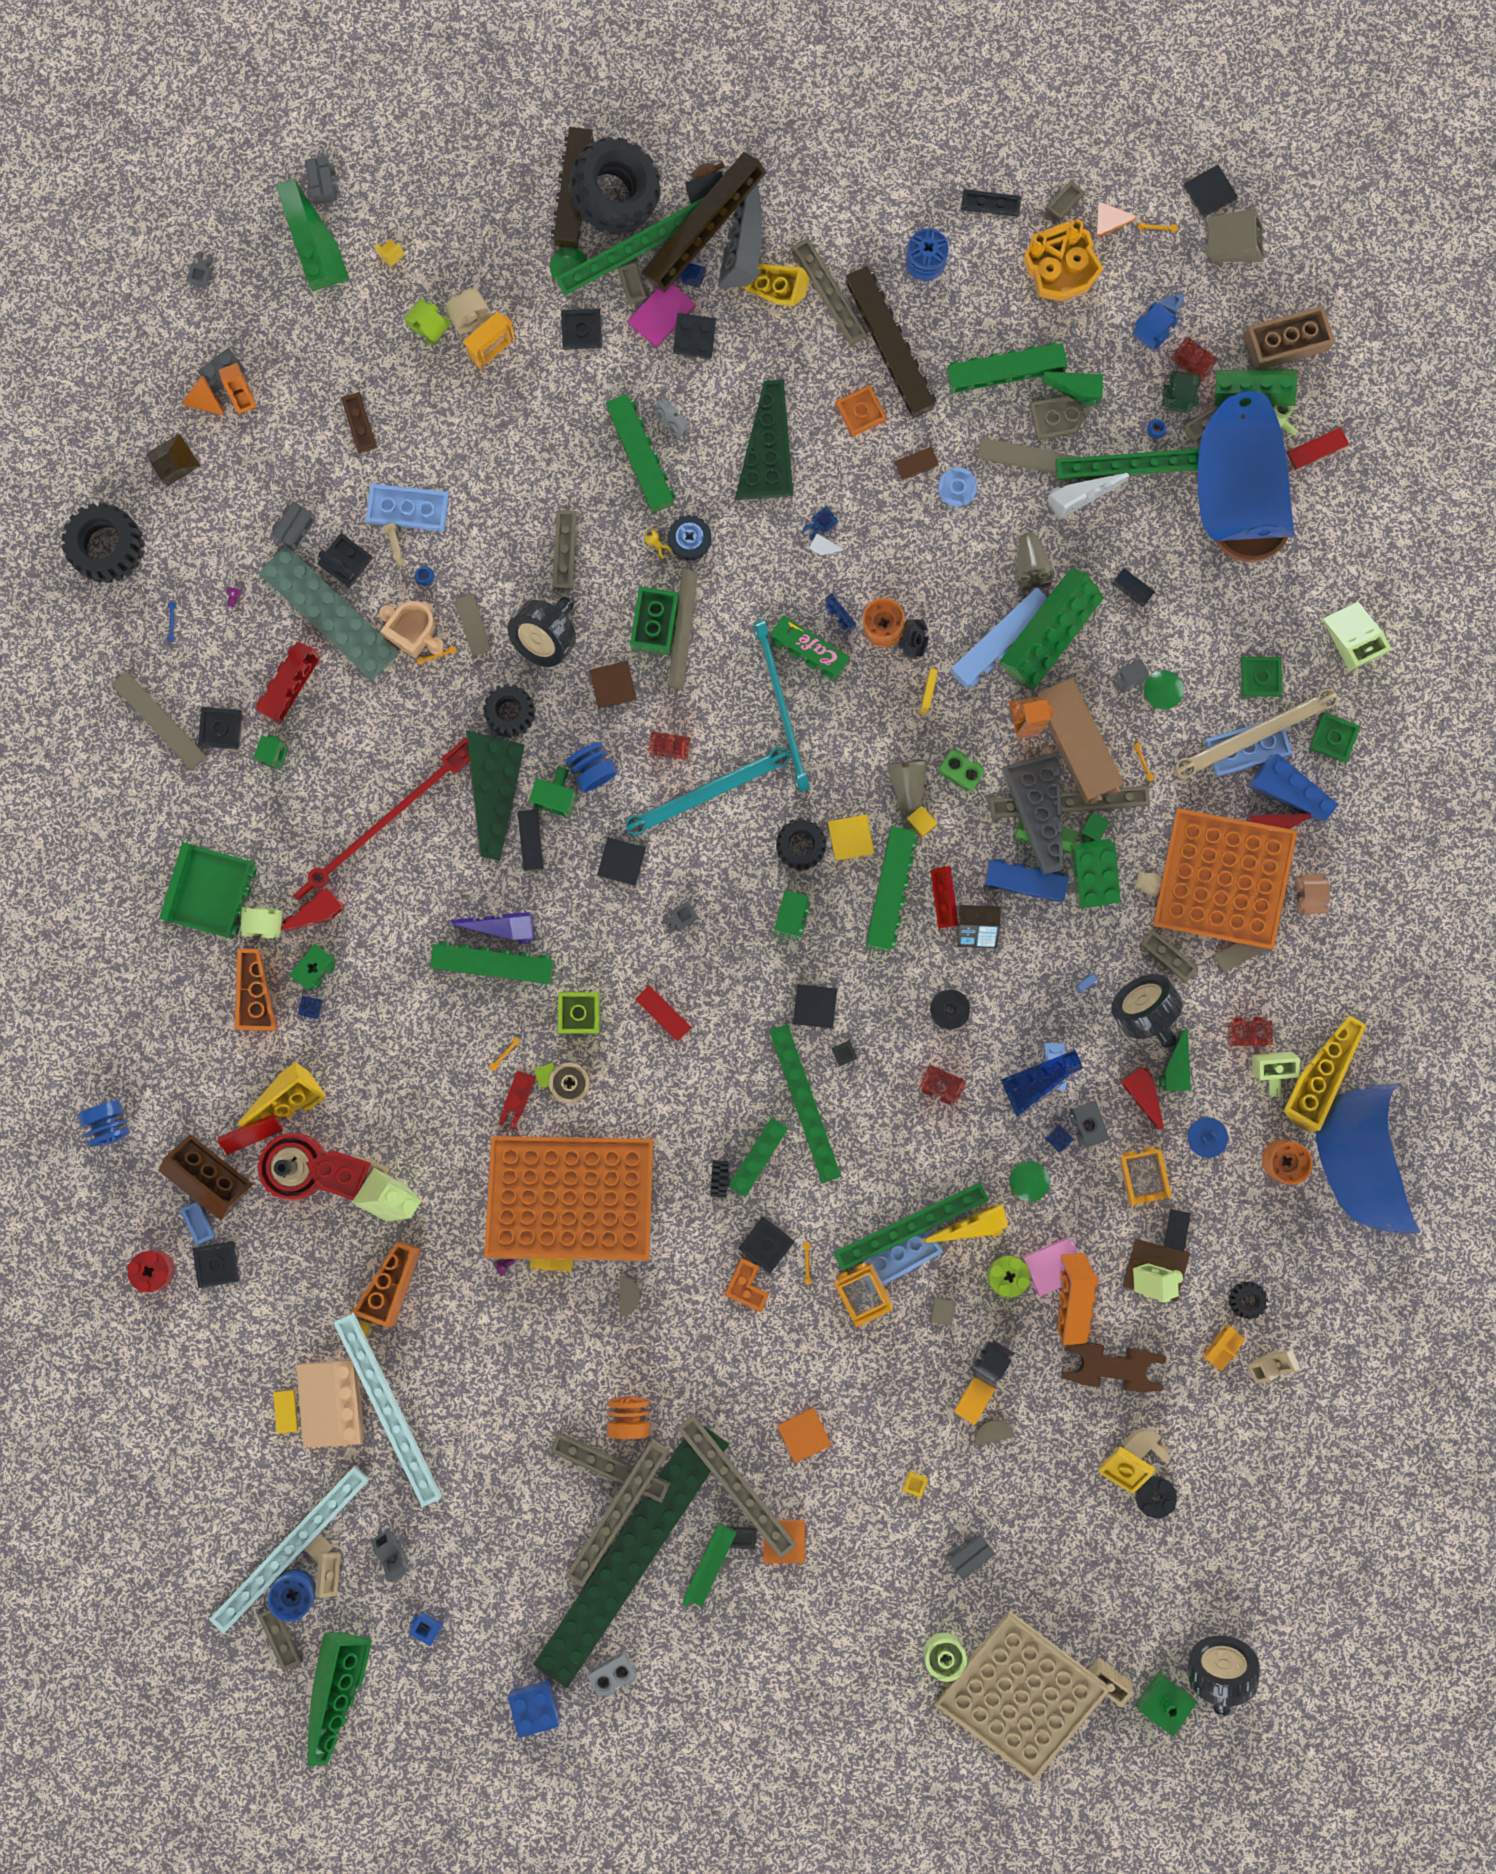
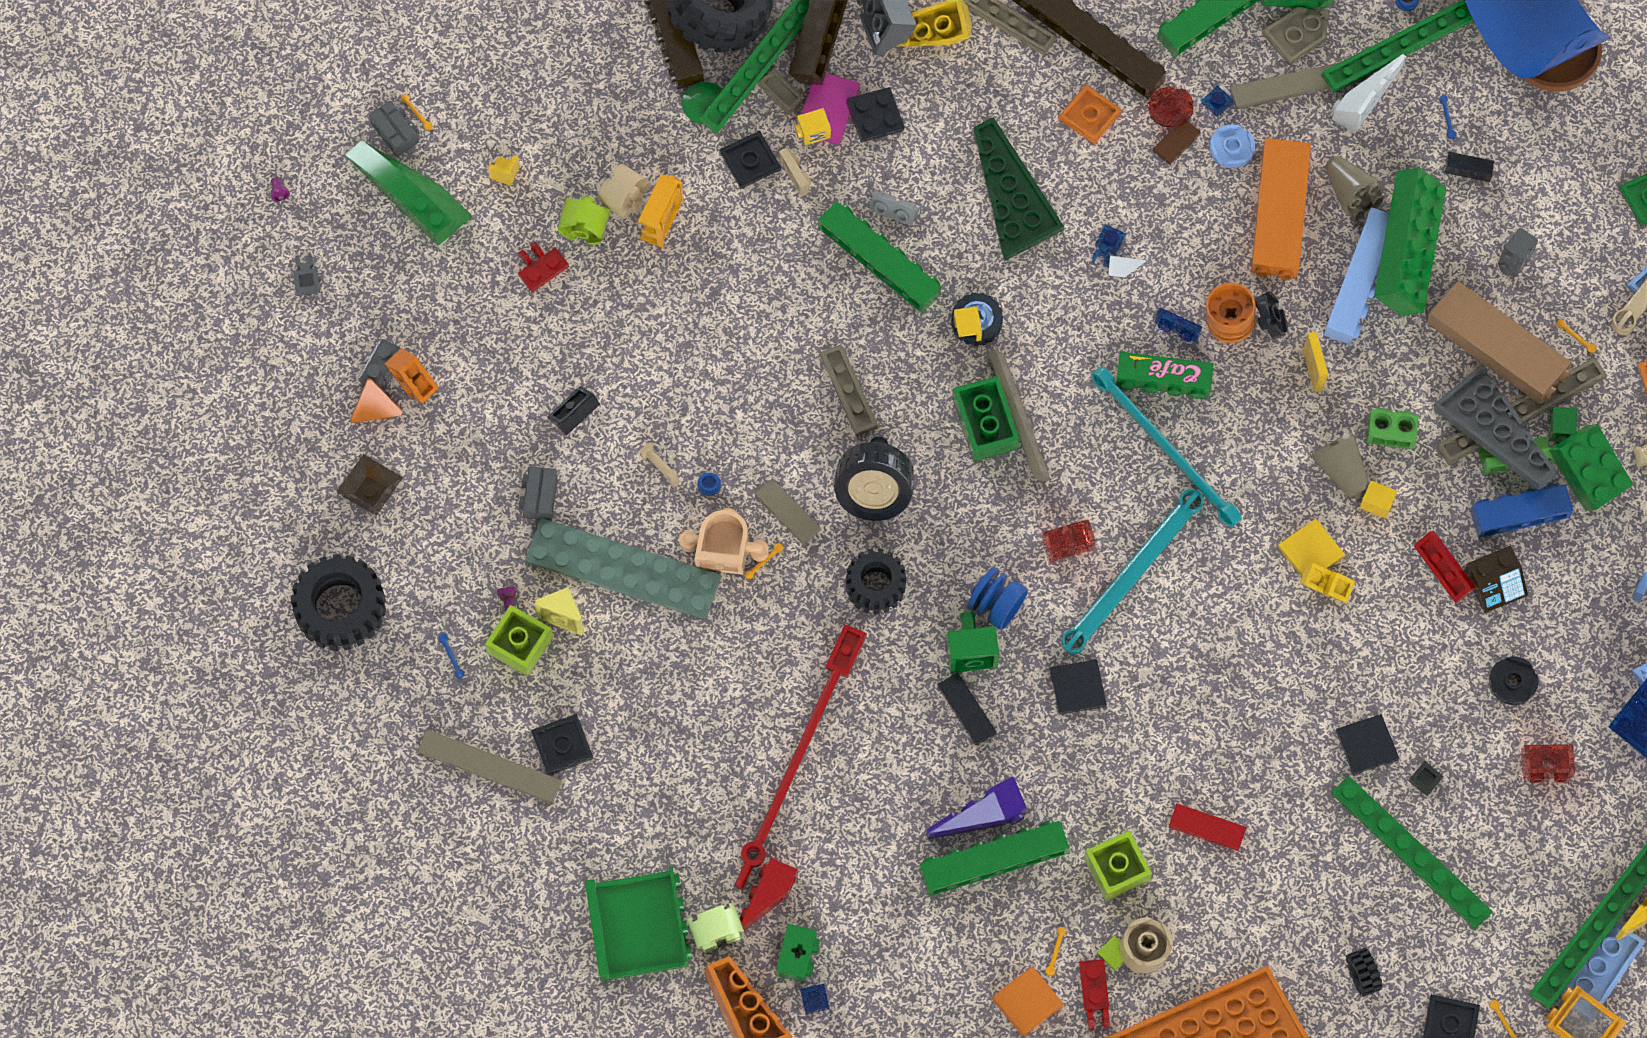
camera: 25 degrees left, 15 degrees down
green brick [253,734,289,770] -> none
red wedge [256,641,321,724] -> none
black plate [317,533,373,589] -> none
reddish brown tile [341,392,377,454] -> none
light blue tile [366,484,449,532] -> none
dark green wing [466,730,525,861] -> none
reddish brown tile [589,661,637,709] -> none
yellow arm [644,530,672,559] -> none
dark grey plate [661,901,699,933] -> none
clear blue plate [677,263,707,288] -> none
green brick [728,1117,789,1197] -> none
green brick [773,890,811,941] -> none
black tyre [776,818,826,871] -> none
green brick [865,826,918,953] -> none
orange wedge [1008,696,1053,739] -> none
green dish [1144,670,1184,709] -> none
none -> magenta piece [271,177,290,202]
none -> light orange hinge [400,94,433,131]
none -> lime brick [485,605,553,676]
none -> red hinge [518,241,569,293]
none -> light yellow slope [535,587,584,636]
none -> black slope [547,386,600,435]
none -> tan plate [779,147,811,197]
none -> yellow brick [794,108,831,146]
none -> yellow panel [953,307,982,341]
none -> orange slope [992,966,1064,1037]
none -> clear red tile [1148,86,1194,128]
none -> clear blue plate [1201,85,1234,118]
none -> orange brick [1251,138,1311,280]
none -> yellow slope [1299,561,1356,603]
none -> blue hinge [1439,95,1457,139]

